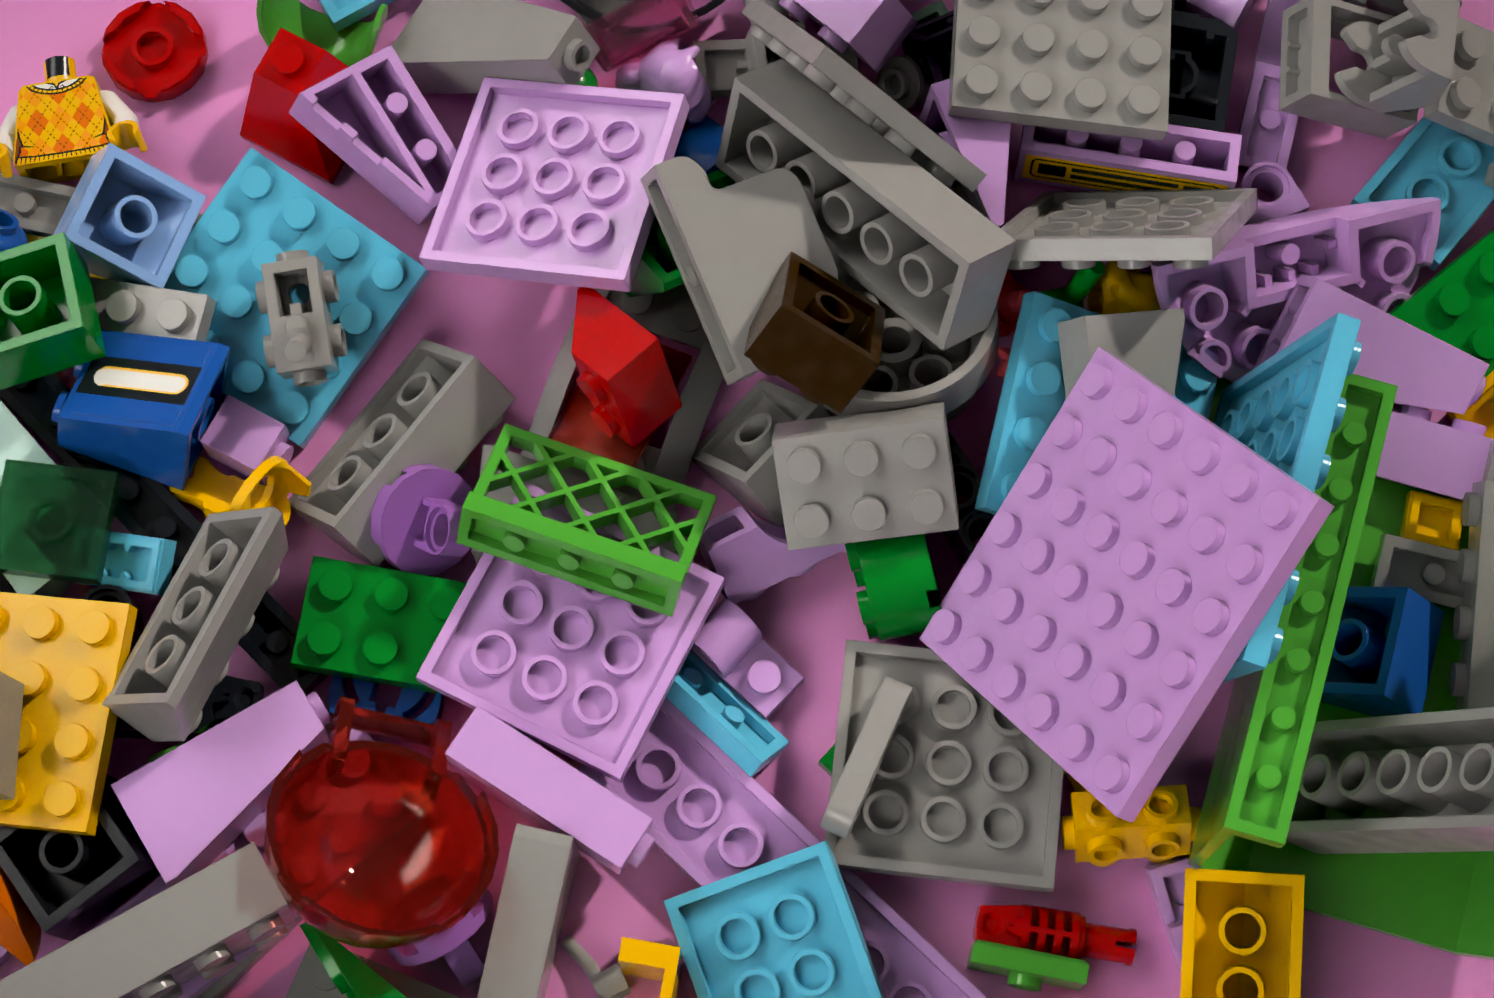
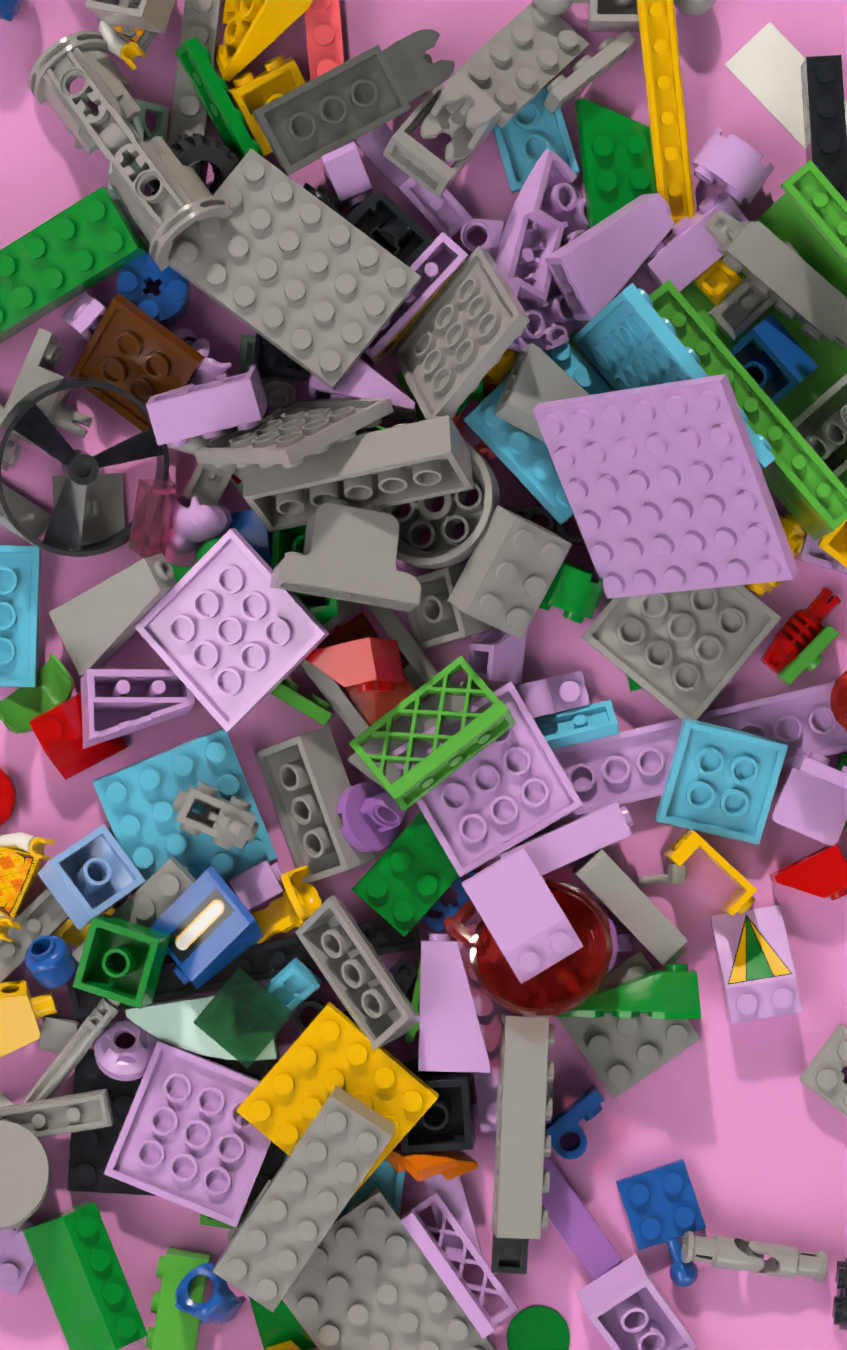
camera: 55 degrees left, 15 degrees up
dark brown slope [744,251,886,414] -> none
light grey beam [820,676,913,839] -> none
none -> bright green plate [270,678,333,726]
none -> lavender slope [461,846,583,984]

